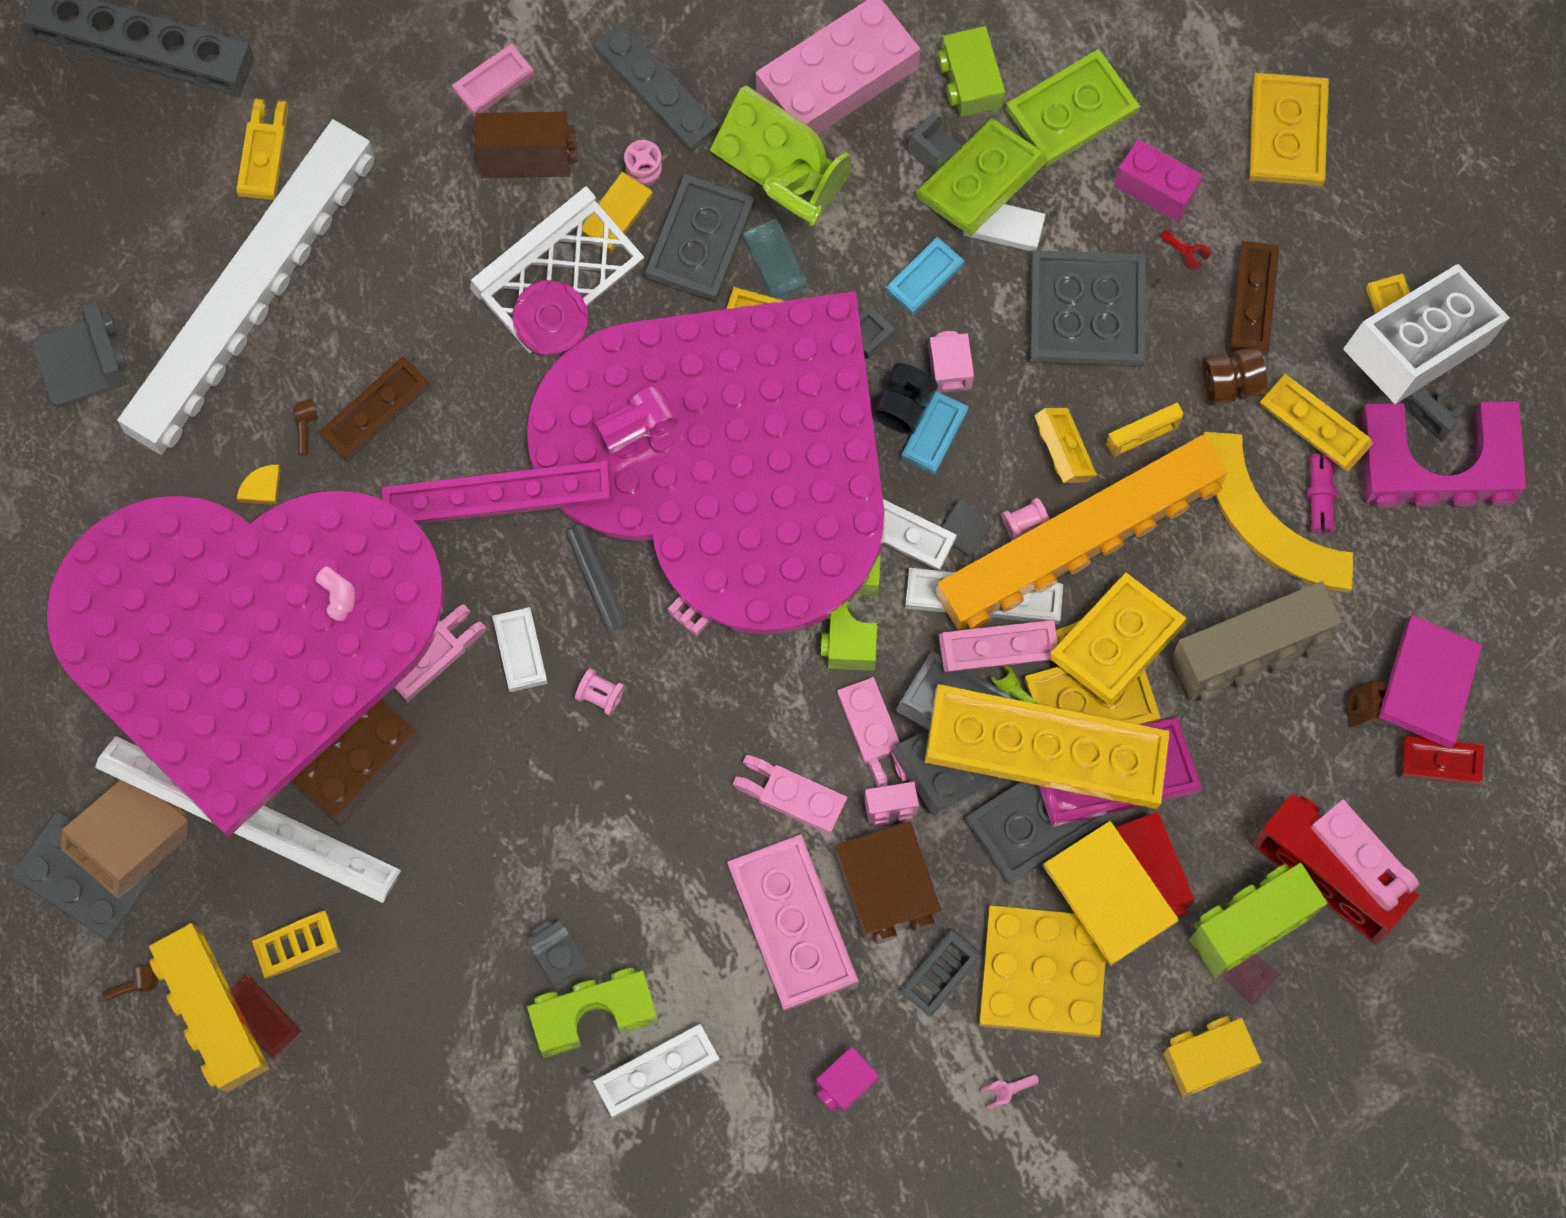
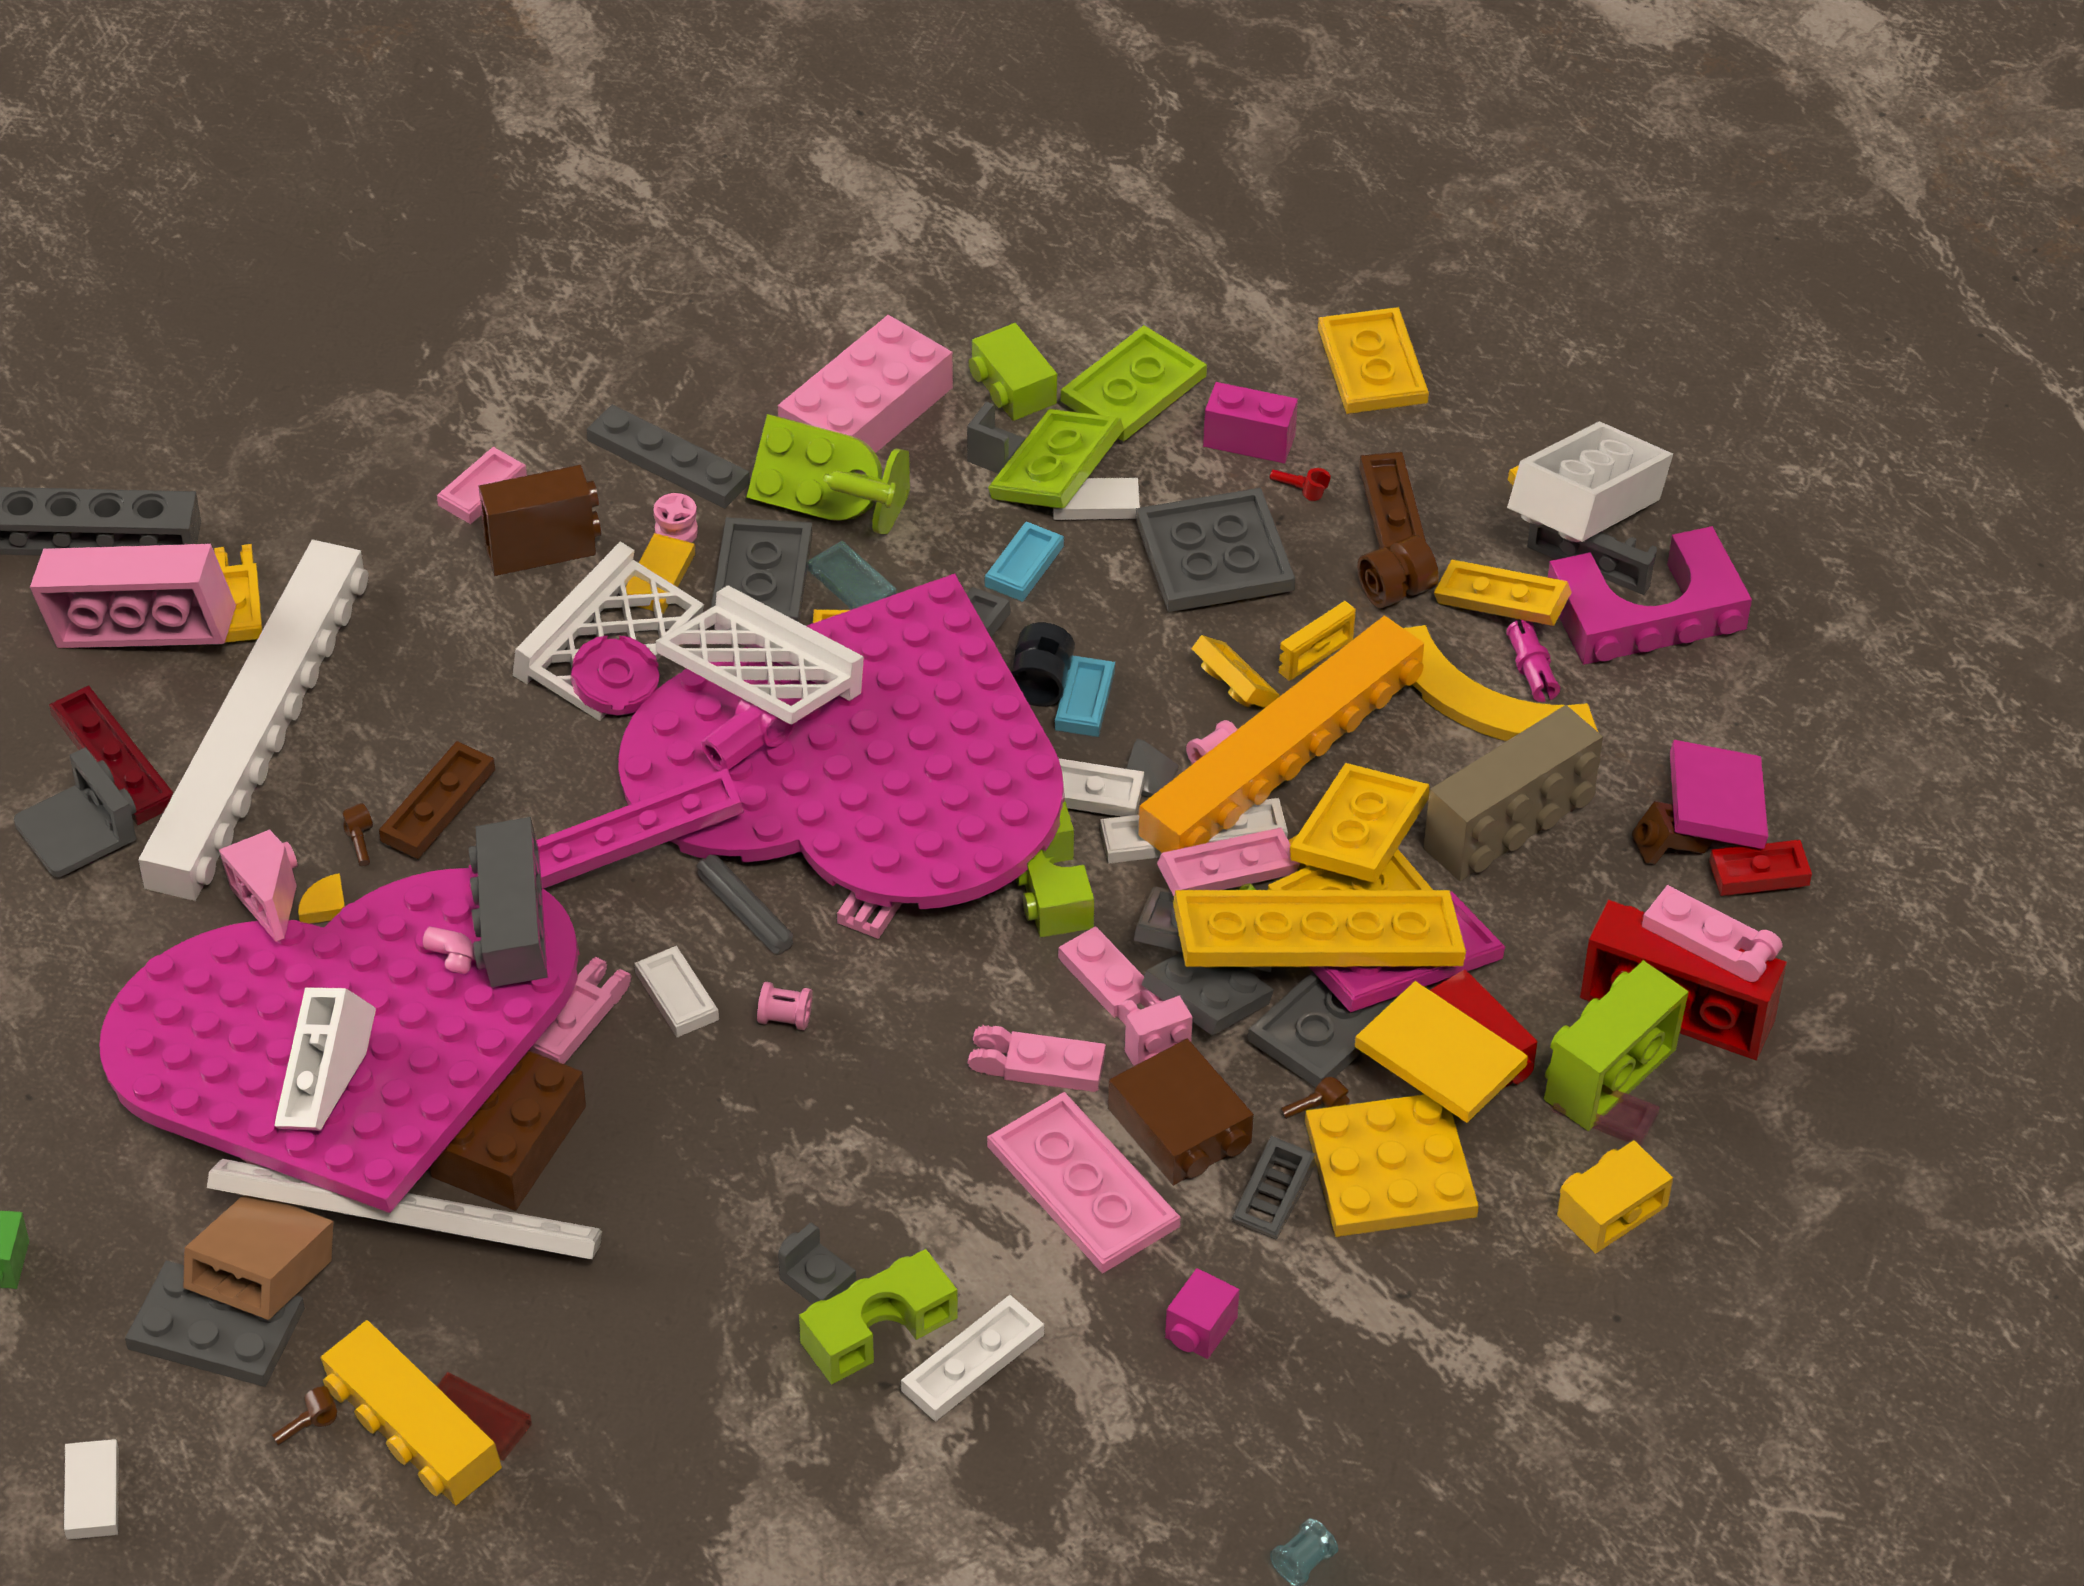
camera: 15 degrees left, 25 degrees down
yellow slope [252,910,341,979] -> none
bright pink brick [928,331,974,393] -> none
bright pink hand [981,1074,1039,1109] -> none
none -> bright pink brick [30,544,236,648]
none -> dark red tile [49,685,174,826]
none -> bright pink slope [219,830,298,941]
none -> white slope [274,987,376,1130]
none -> dark grey brick [469,817,548,987]
none -> white fence [656,585,864,725]
none -> reddish brown hand [1281,1077,1350,1119]

